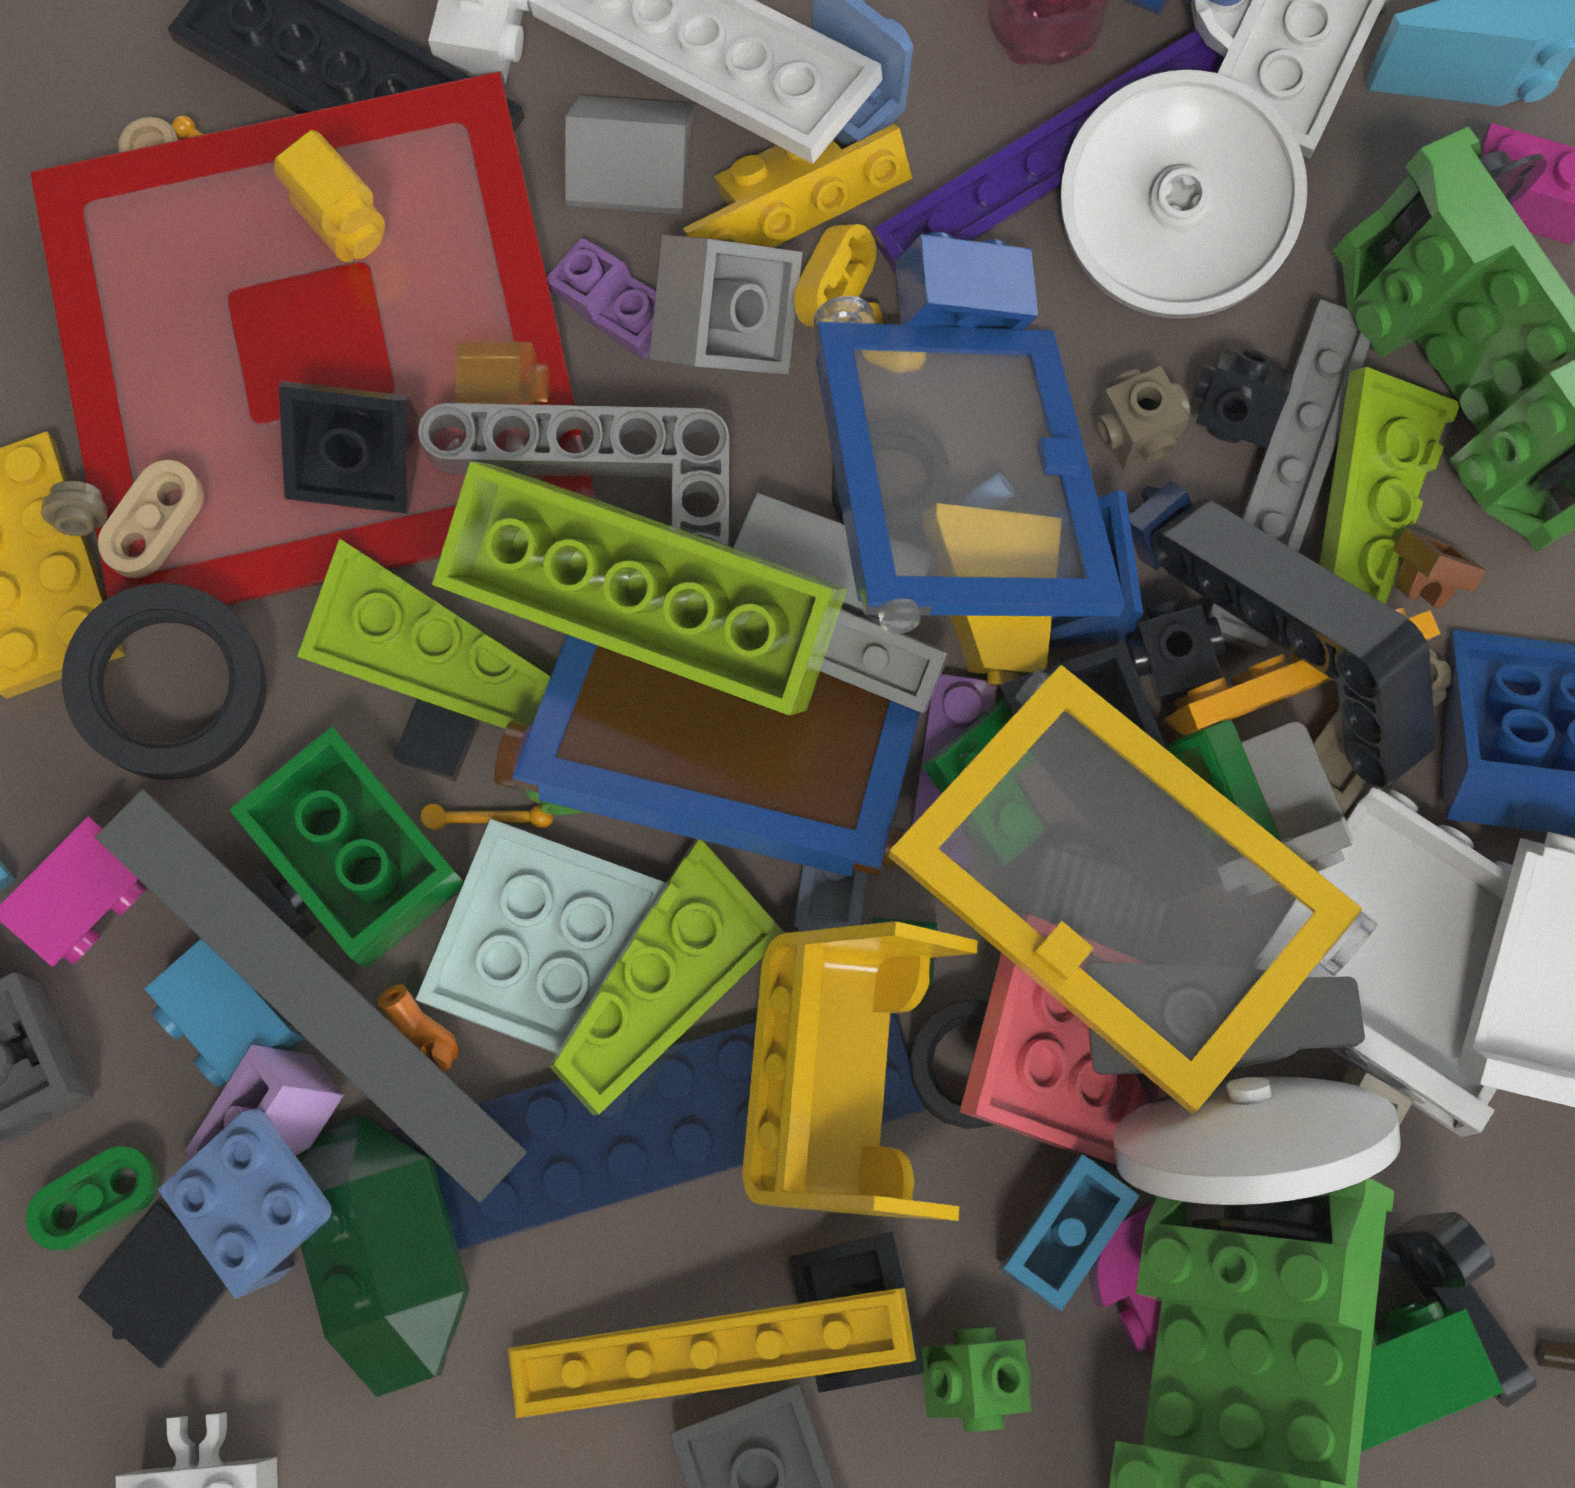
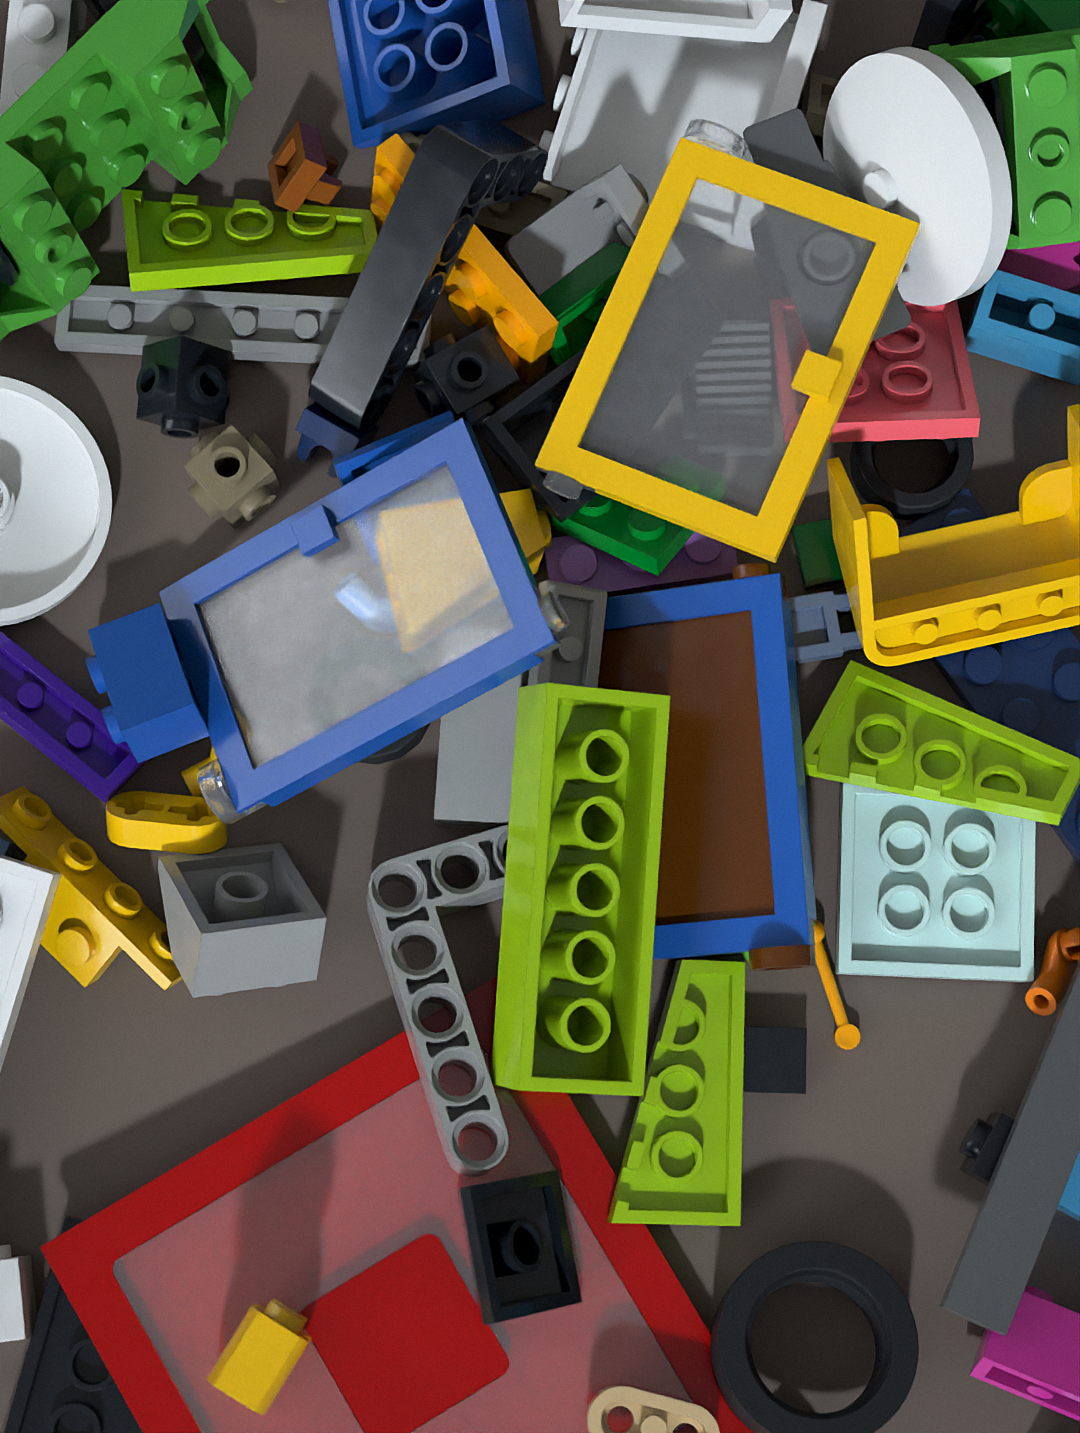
camera: 110 degrees left, 5 degrees up
green brick [229,726,464,969] -> none
clear yellow brick [455,342,549,405] -> none
medium lavender slope [546,237,656,360] -> none
light grey slope [565,95,695,215] -> none

